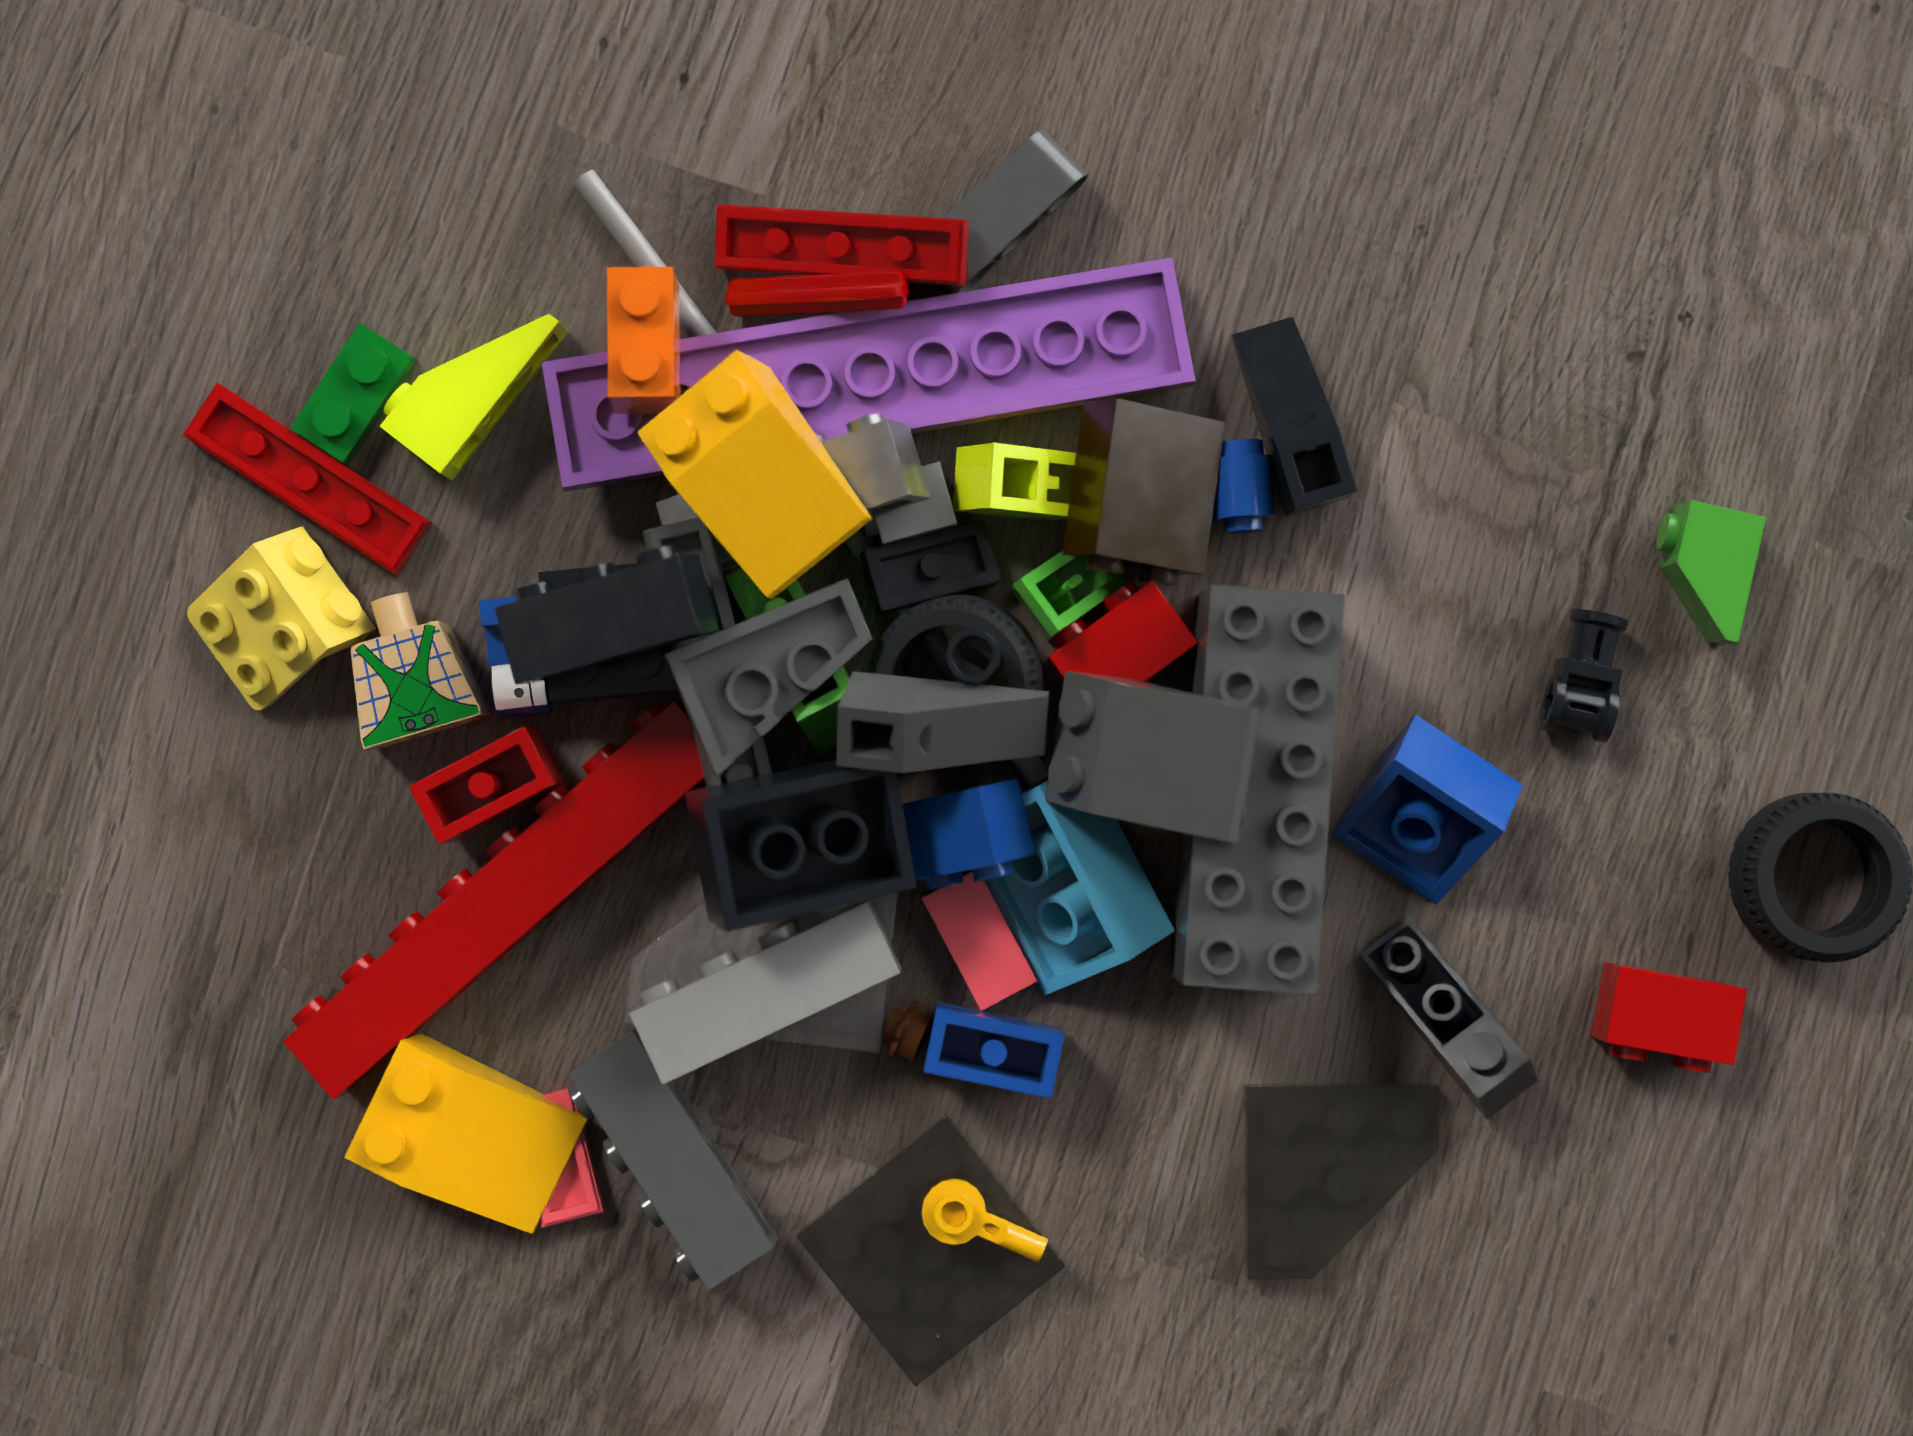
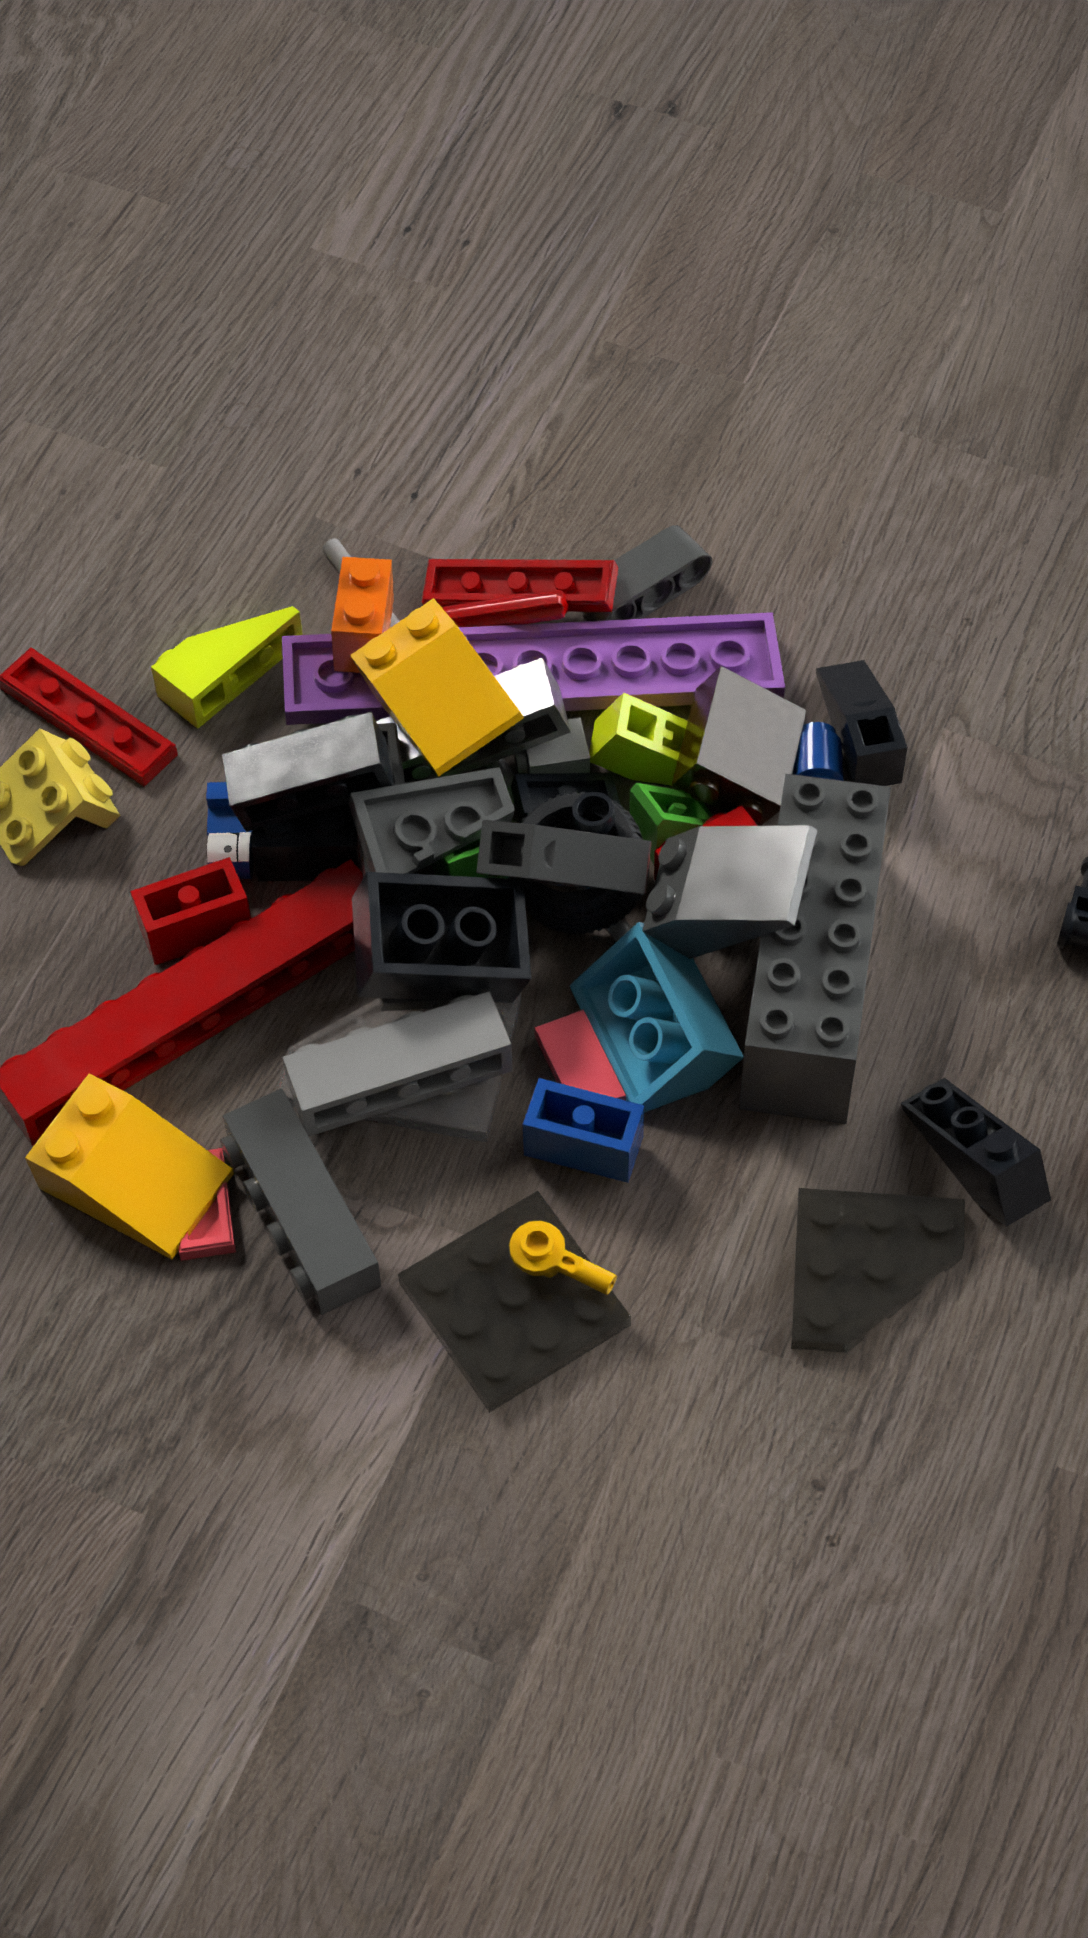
camera: 10 degrees right, 30 degrees down
green plate [290,322,417,466] -> none
torso [351,592,493,750] -> none
reddish brown plate [881,1001,934,1063] -> none
blue brick [902,778,1035,891] -> none
blue slope [1331,714,1523,905] -> none

